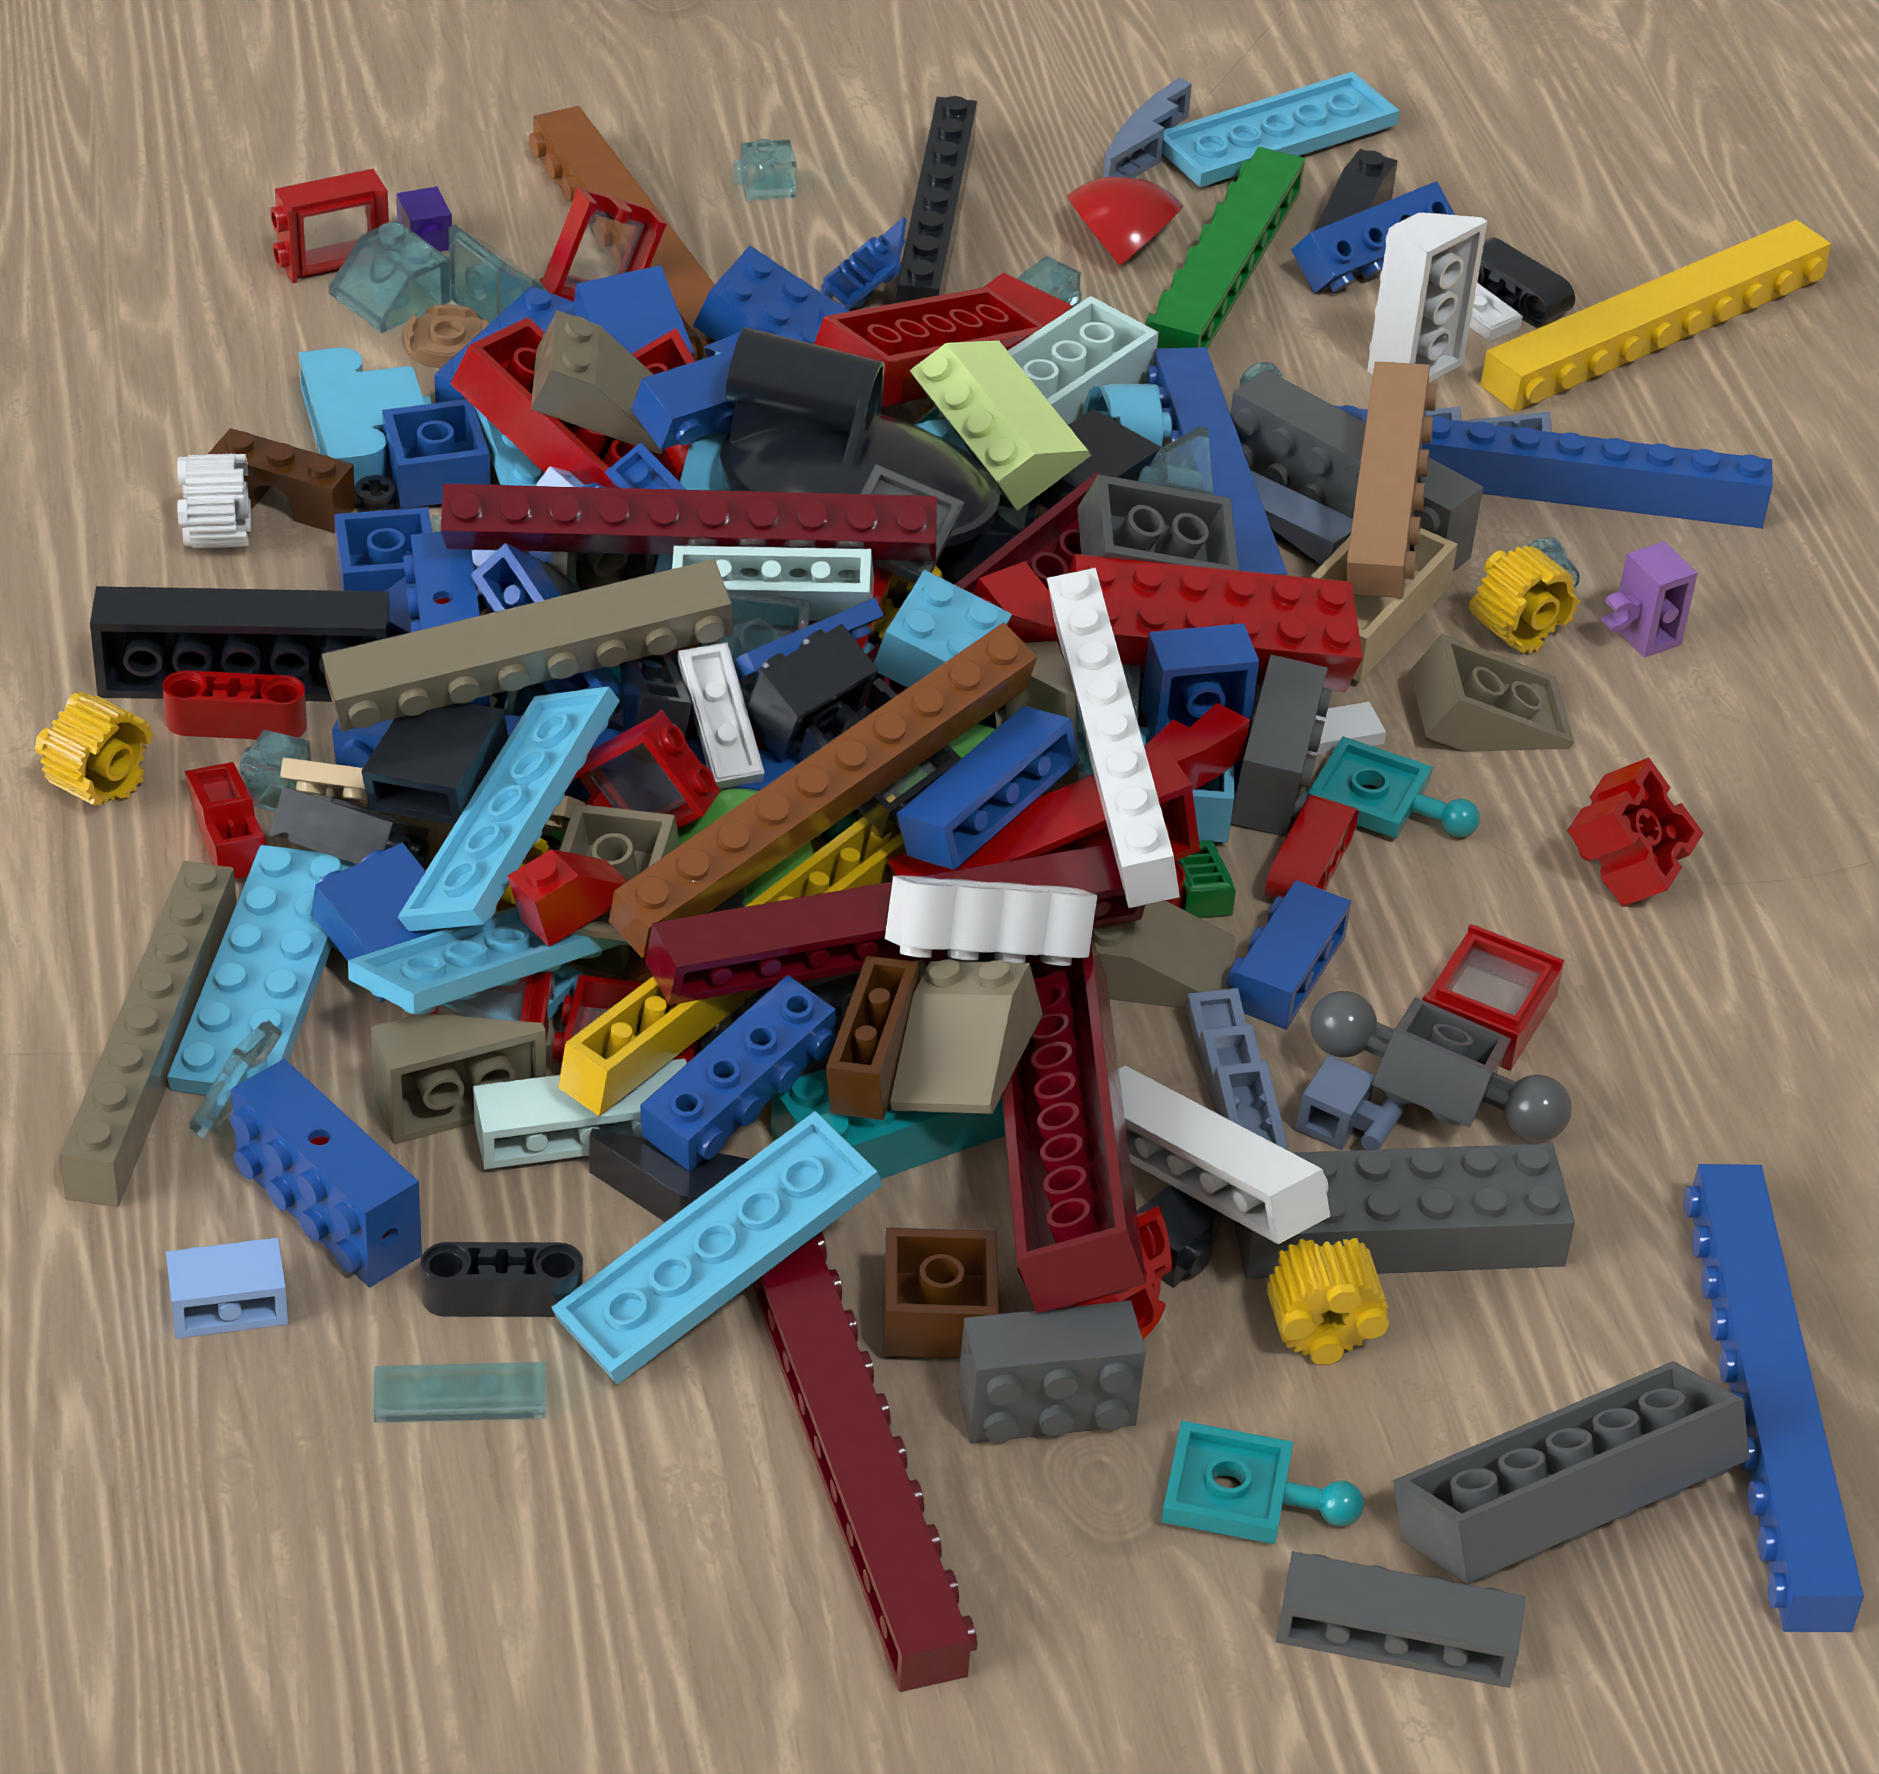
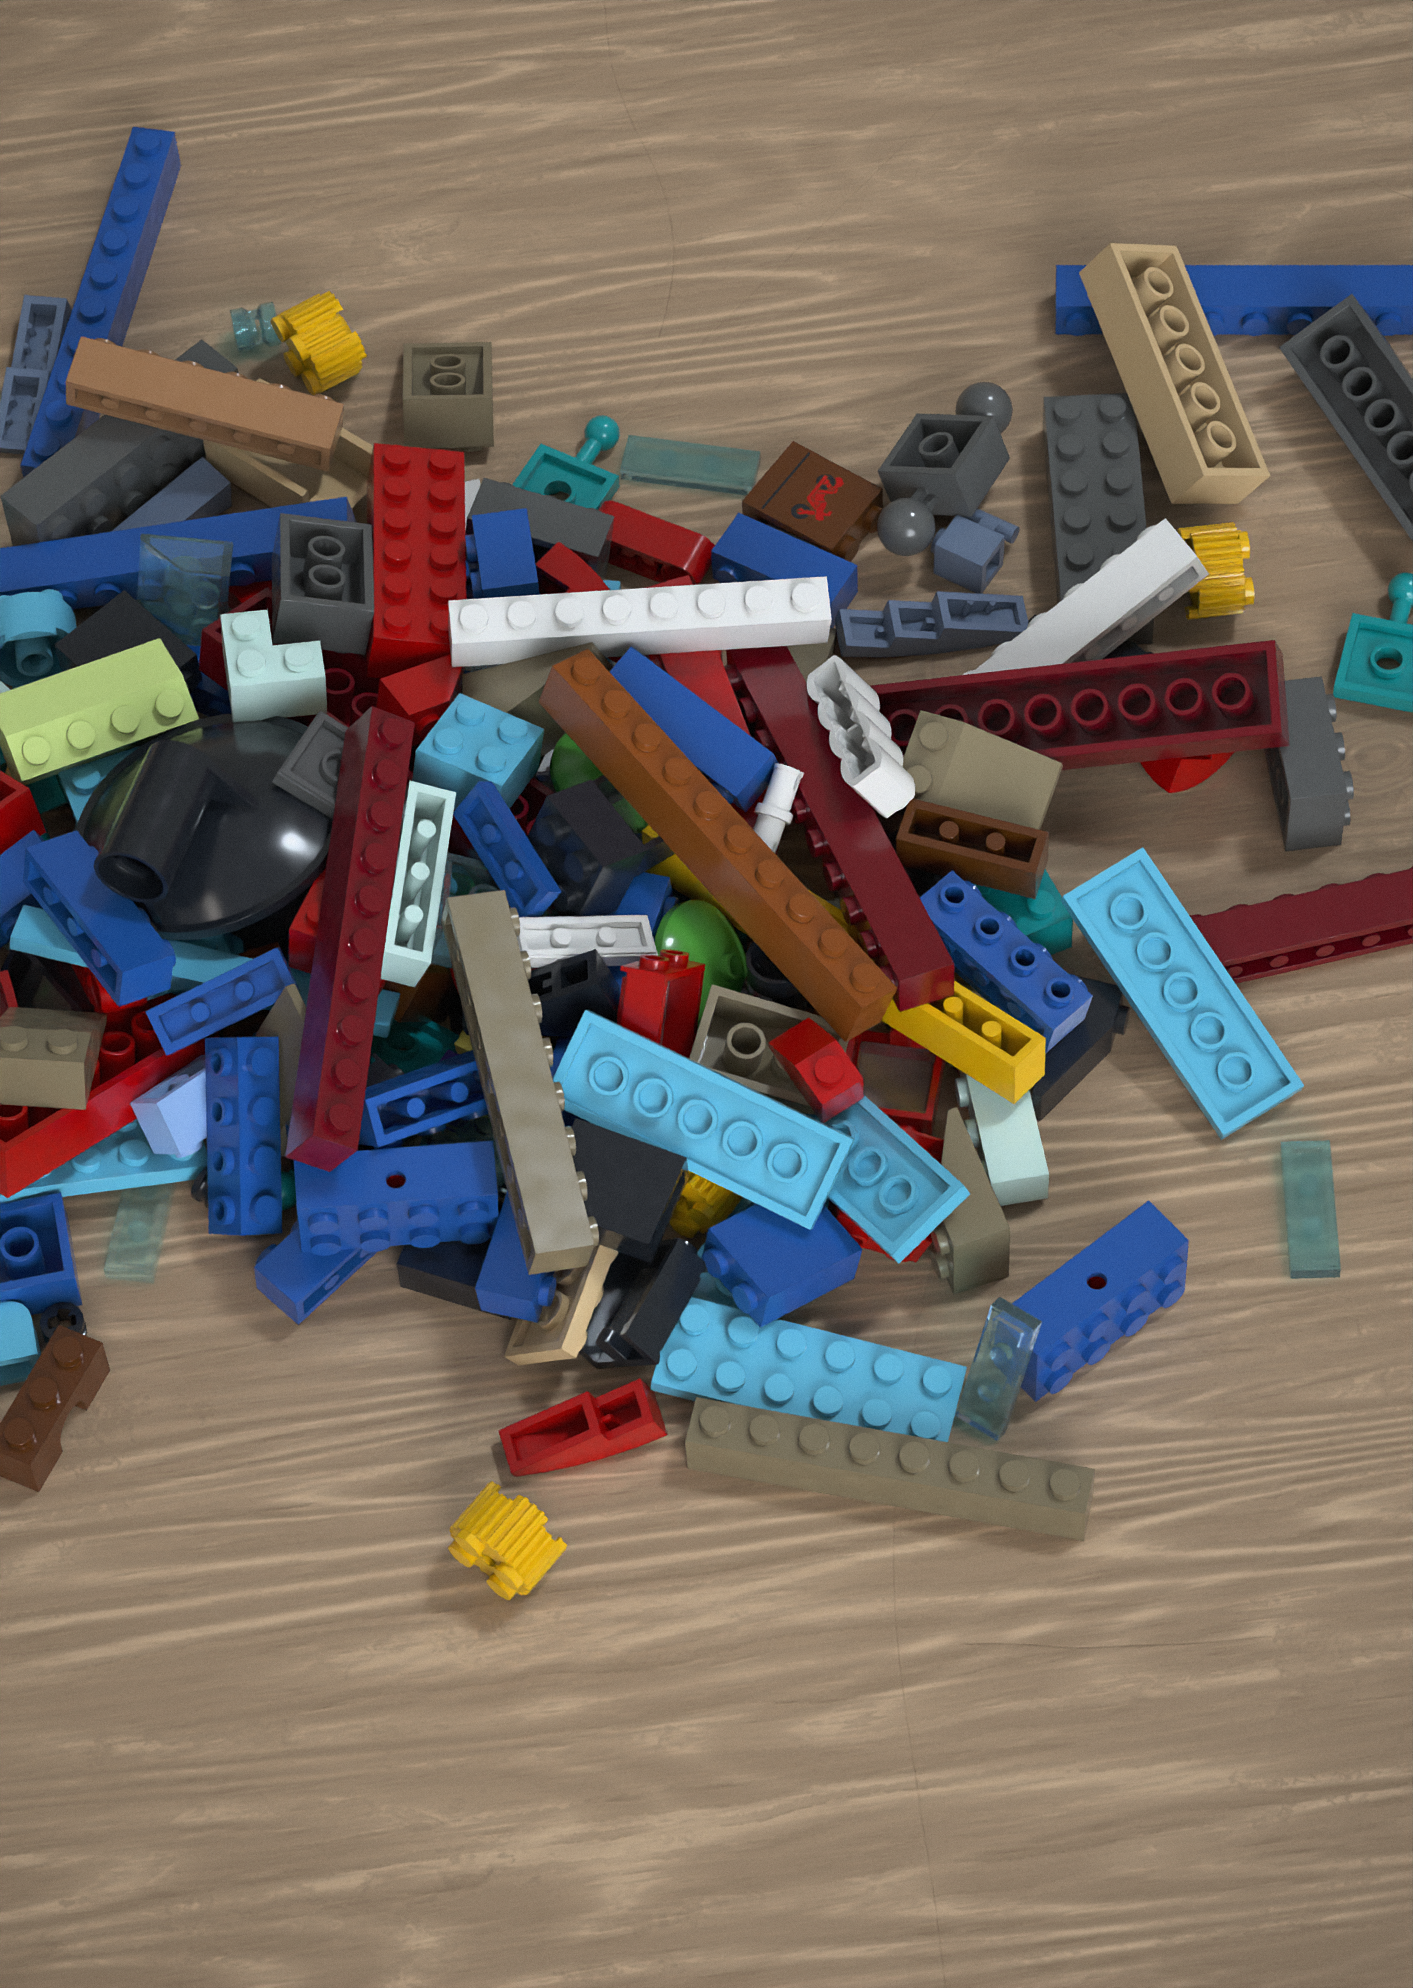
camera: 80 degrees left, 15 degrees up
black brick [90,586,391,702] -> none
red beam [162,671,307,741] -> none
light blue brick [166,1238,288,1339] -> none
white brick [177,454,251,548] -> none
clear light blue brick [240,729,311,812] -> none
blue brick [334,507,432,591] -> none
black beam [421,1242,583,1317] -> none
reddish brown brick [883,1227,999,1358] -> none
red window [1422,924,1565,1071] -> none
red brick [1567,757,1704,907] -> none
medium lavender brick [1601,541,1698,658] -> none
none -> light aqua brick [220,610,327,723]
none -> clear light blue tile [620,435,761,495]
none -> reddish brown panel [742,441,883,562]
none -> white pin [753,763,804,853]
none -> tan brick [1079,243,1270,504]

